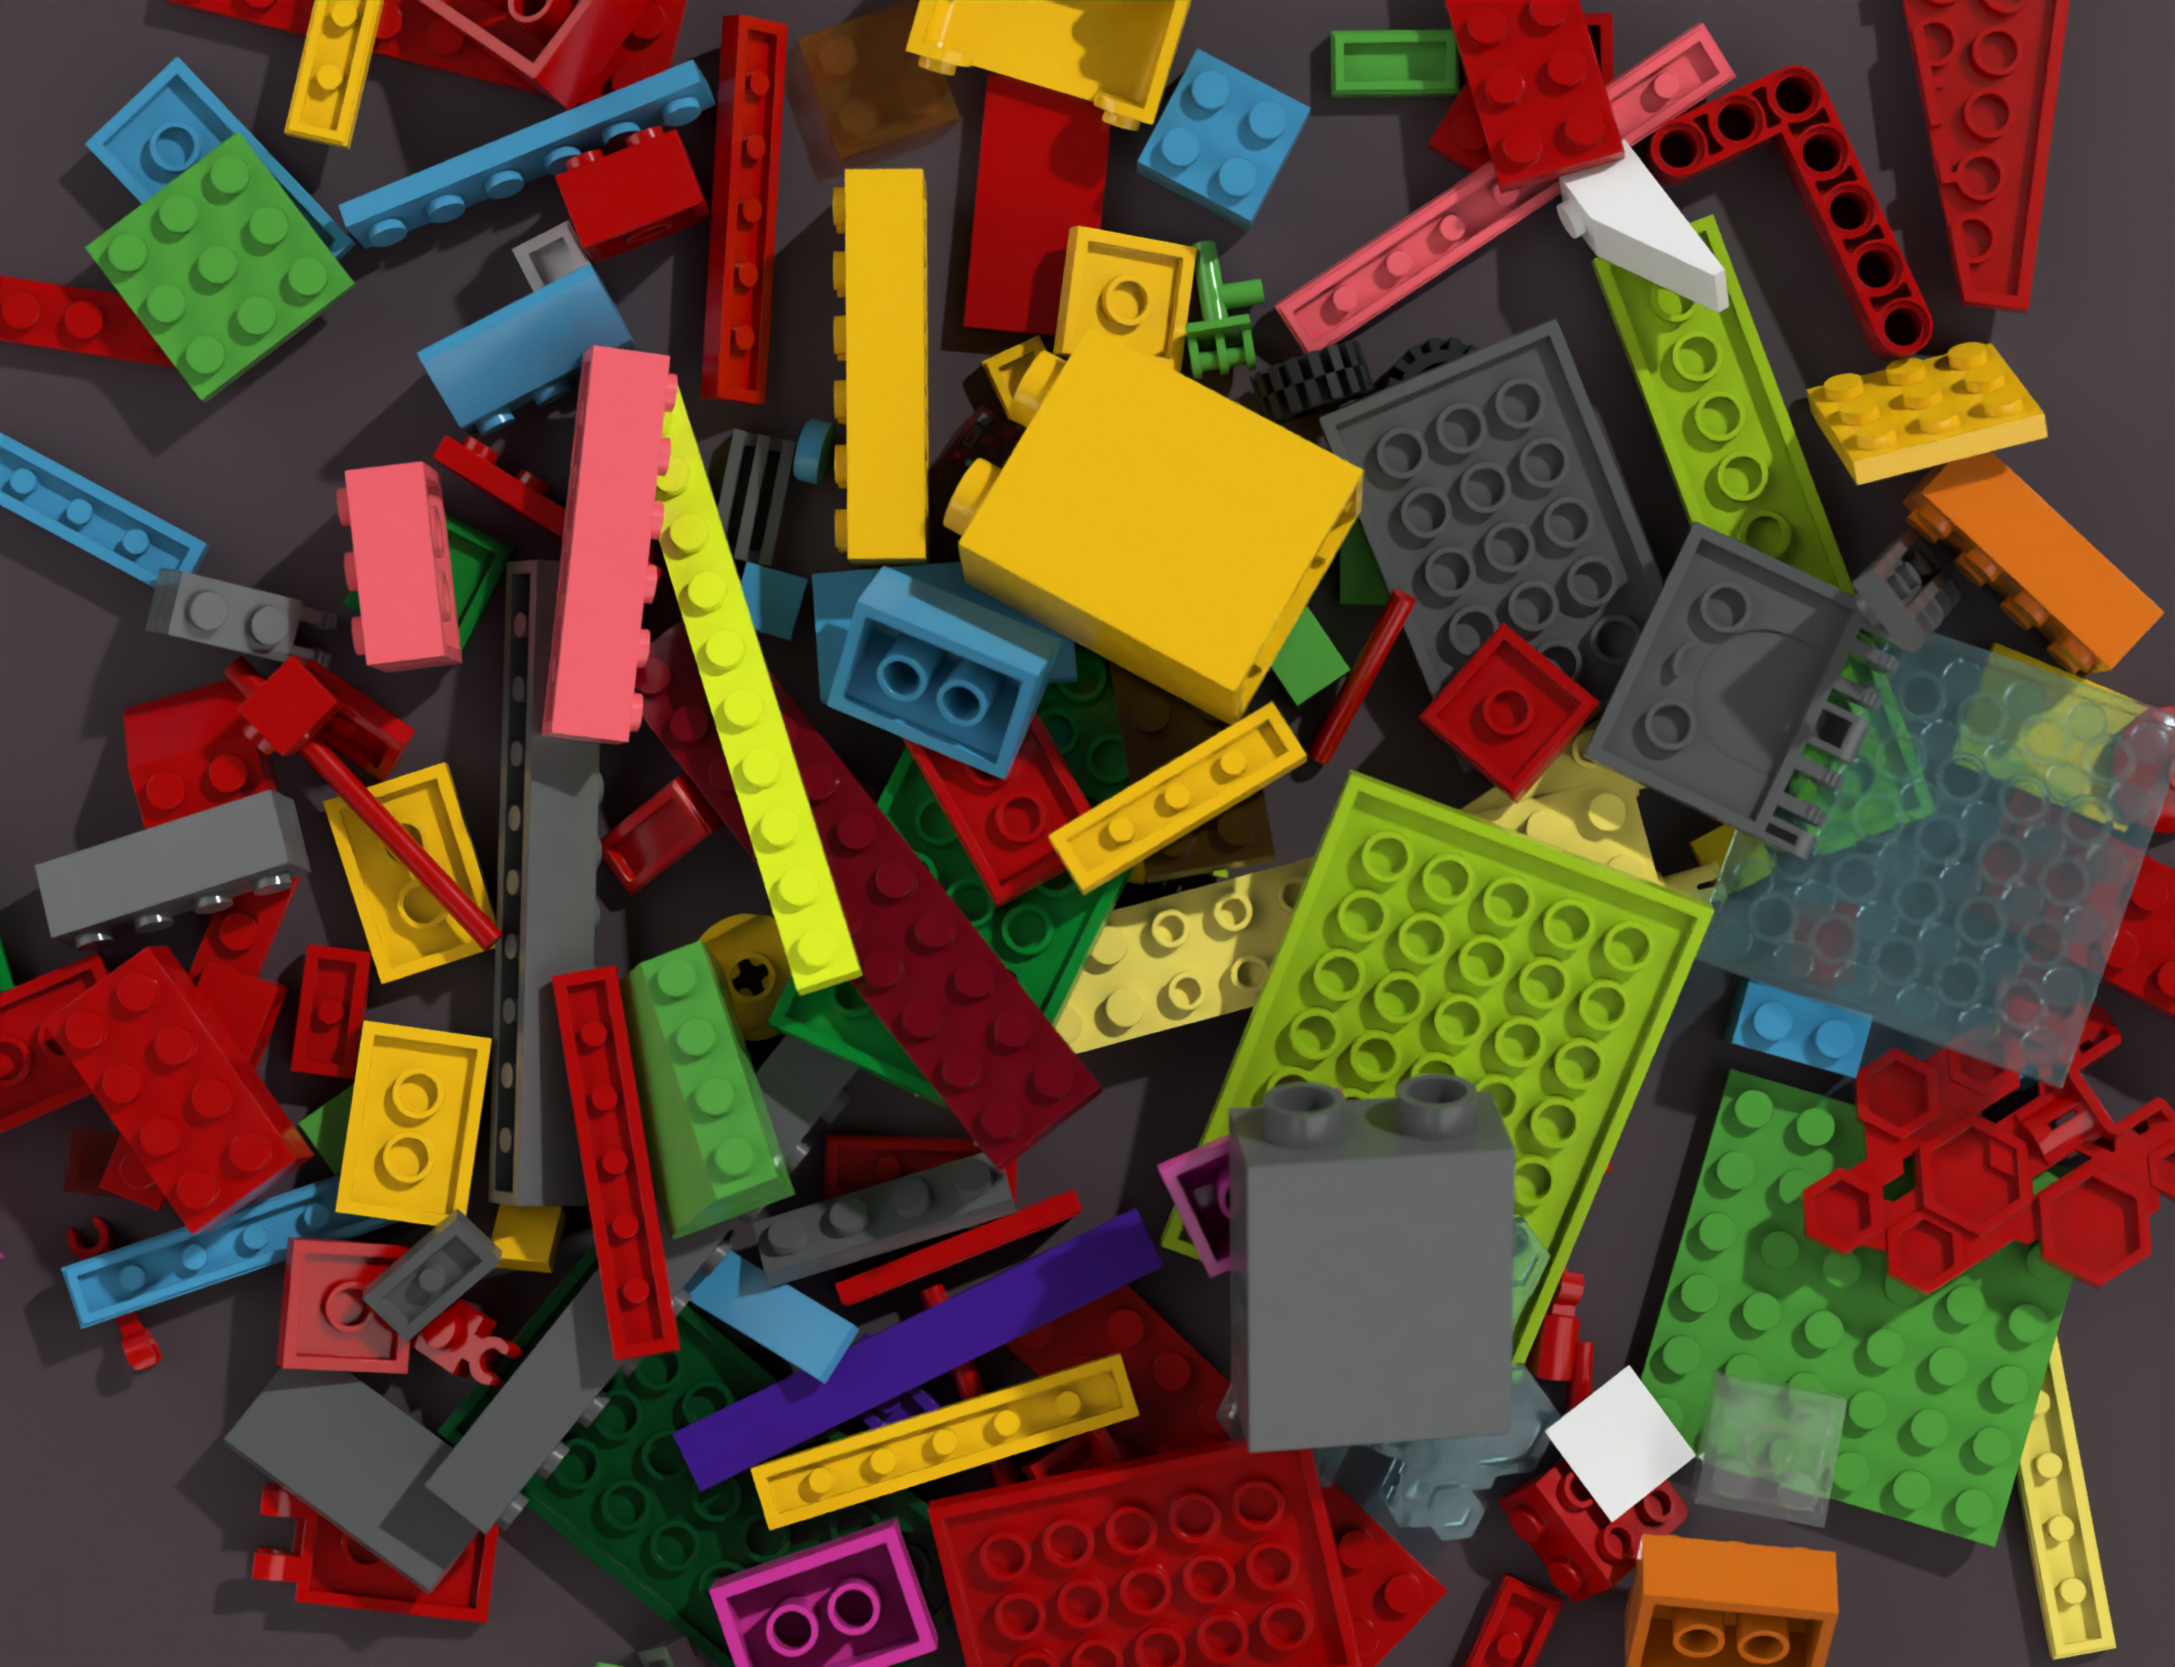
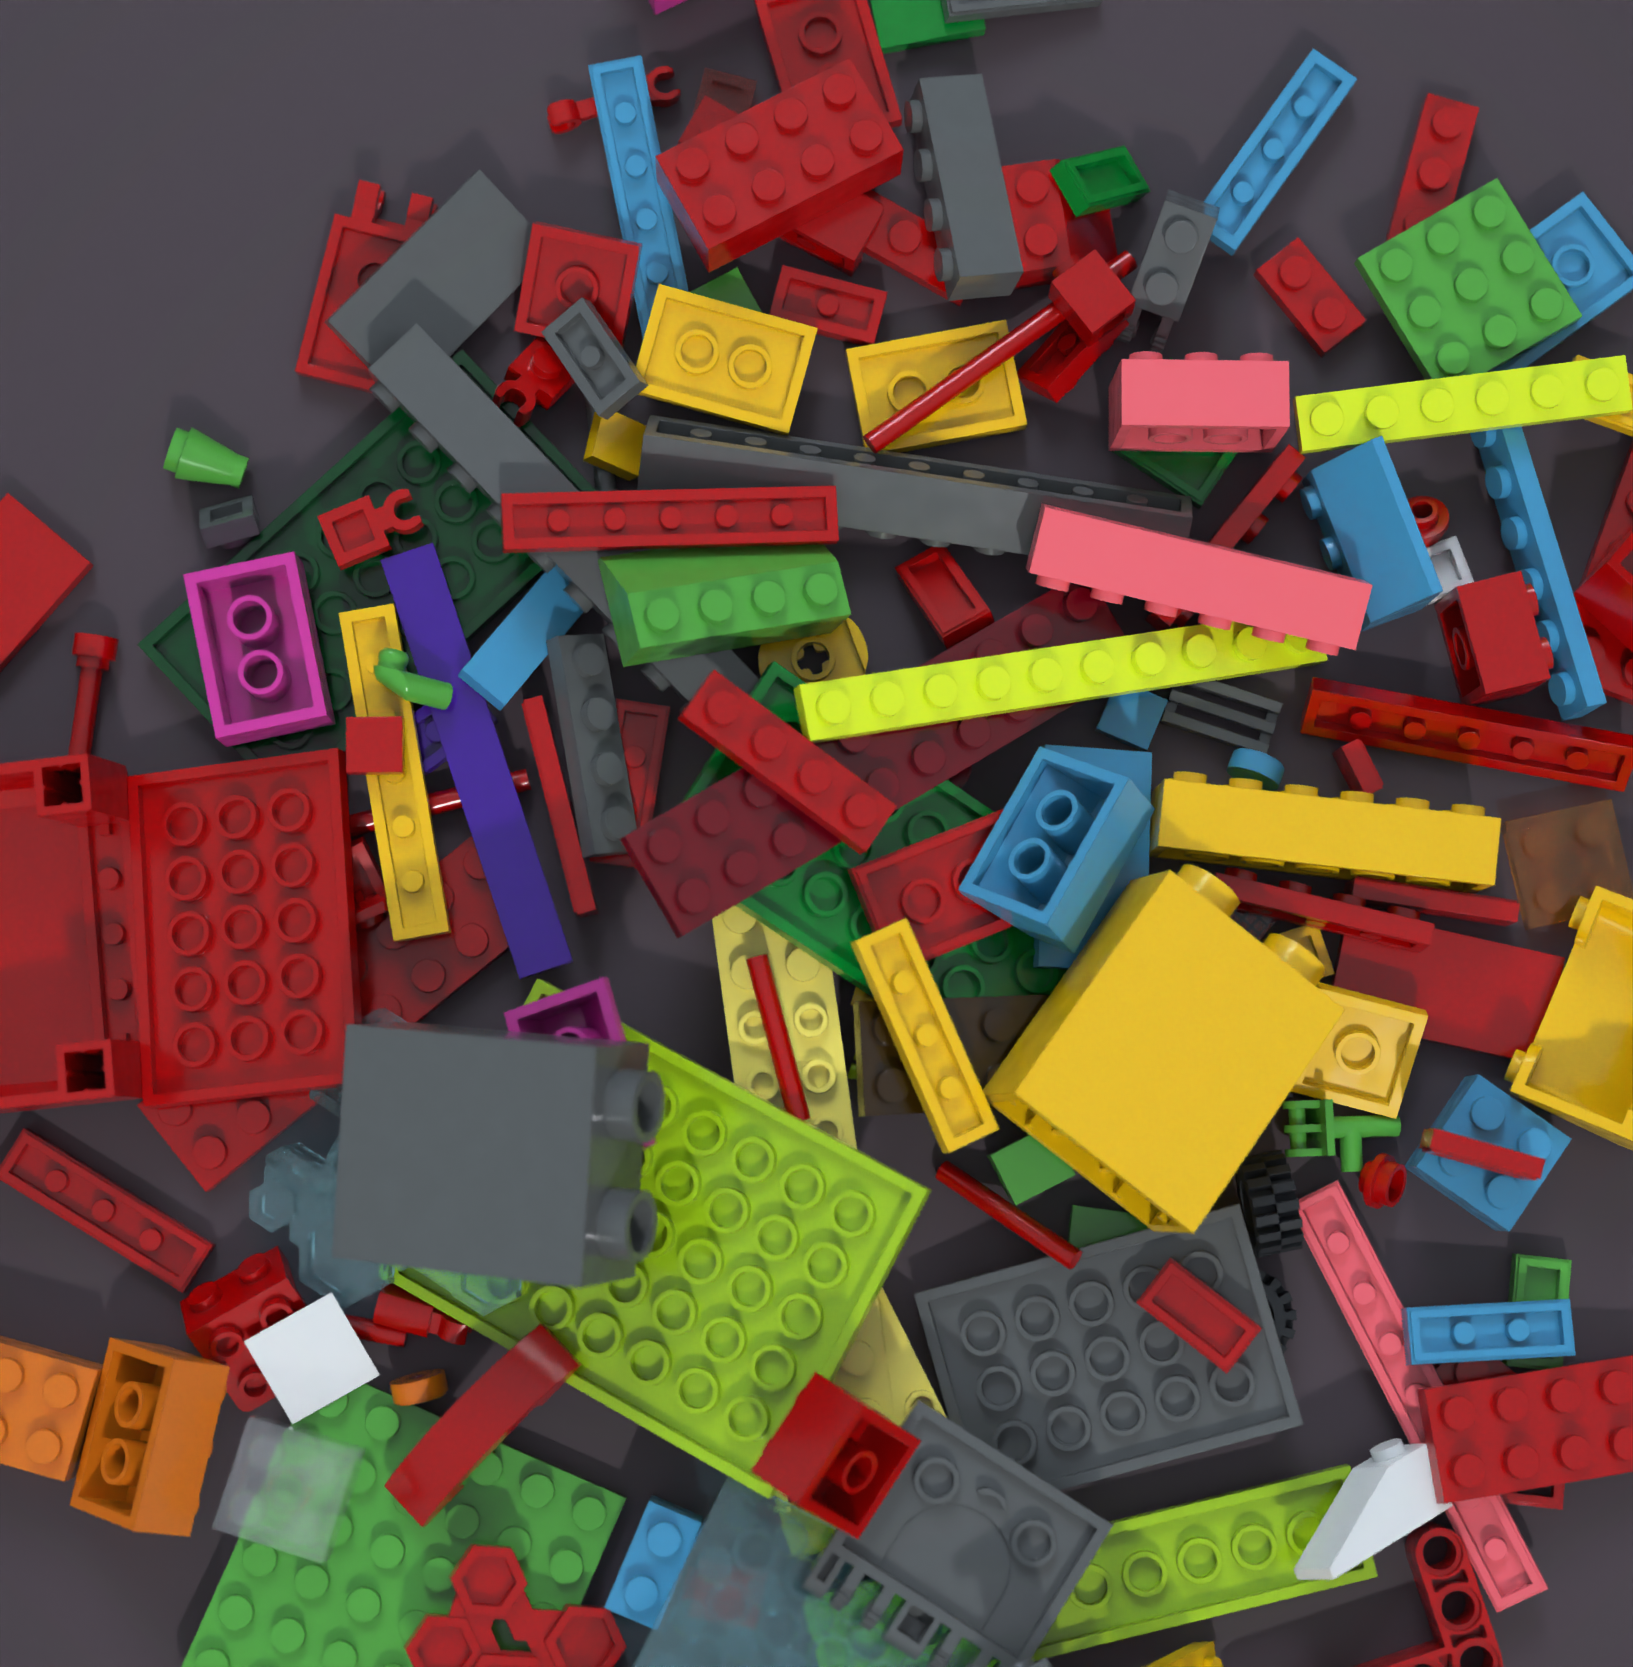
camera: 90 degrees right, 5 degrees down
red tile [1418,623,1602,804] -> none
none -> red plate [317,489,424,570]
none -> red tile [346,716,405,775]
none -> bright green arm [373,648,453,710]
none -> red slope [384,1324,582,1527]
none -> orange tile [389,1369,449,1406]
none -> red plate [677,670,897,854]
none -> red bar [746,954,811,1120]
none -> red brick [751,1371,921,1539]
none -> green tile [1049,145,1150,217]
none -> red tile [1136,1257,1262,1373]
none -> red plate [1214,868,1435,953]
none -> red plate [1254,237,1366,358]
none -> neon yellow plate [1293,355,1633,454]
none -> red tile [1332,738,1384,794]
none -> red tile [1344,876,1520,927]
none -> red plate [1358,1153,1407,1209]
none -> dark azure tile [1401,1299,1576,1365]
none -> red plate [1407,496,1449,547]
none -> red tile [1419,1128,1546,1181]

